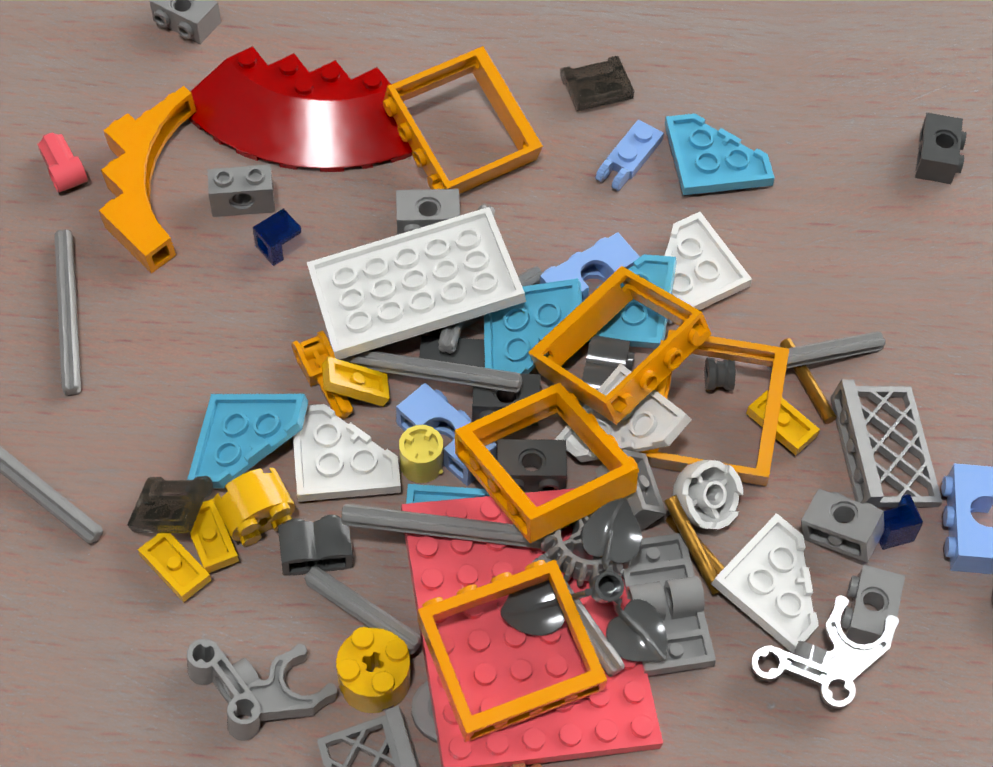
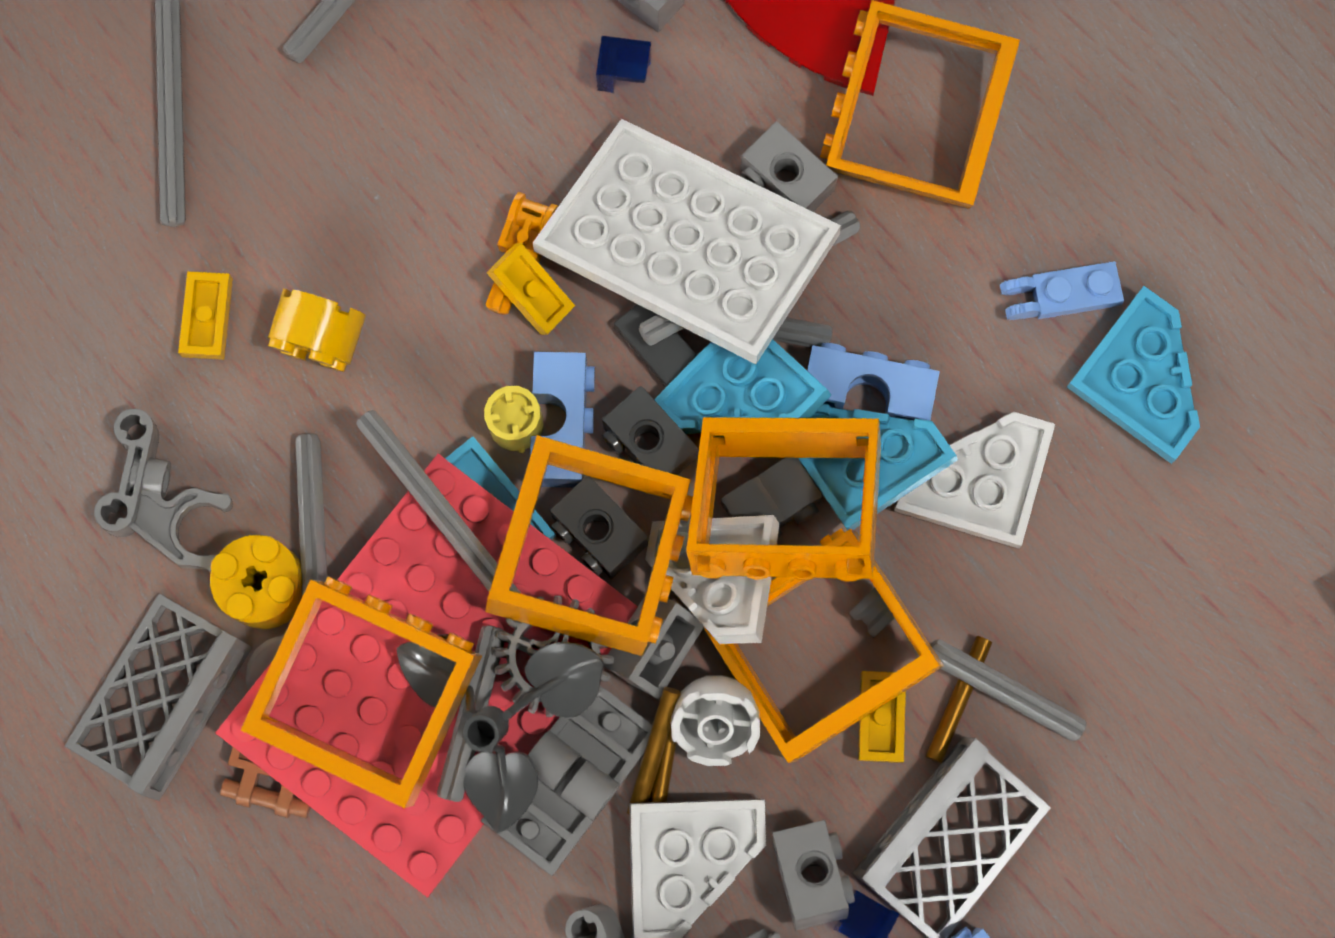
camera: 50 degrees right, 20 degrees up
clear smoke plate [127,476,213,533] -> none
yellow plate [181,498,239,573] -> none
medium azure plate [187,394,309,488] -> none
dark grey brick [278,515,353,575] -> none
white plate [293,404,401,502] -> none
light grey axle [340,350,523,393] -> none
clear smoke plate [560,56,634,112] -> none

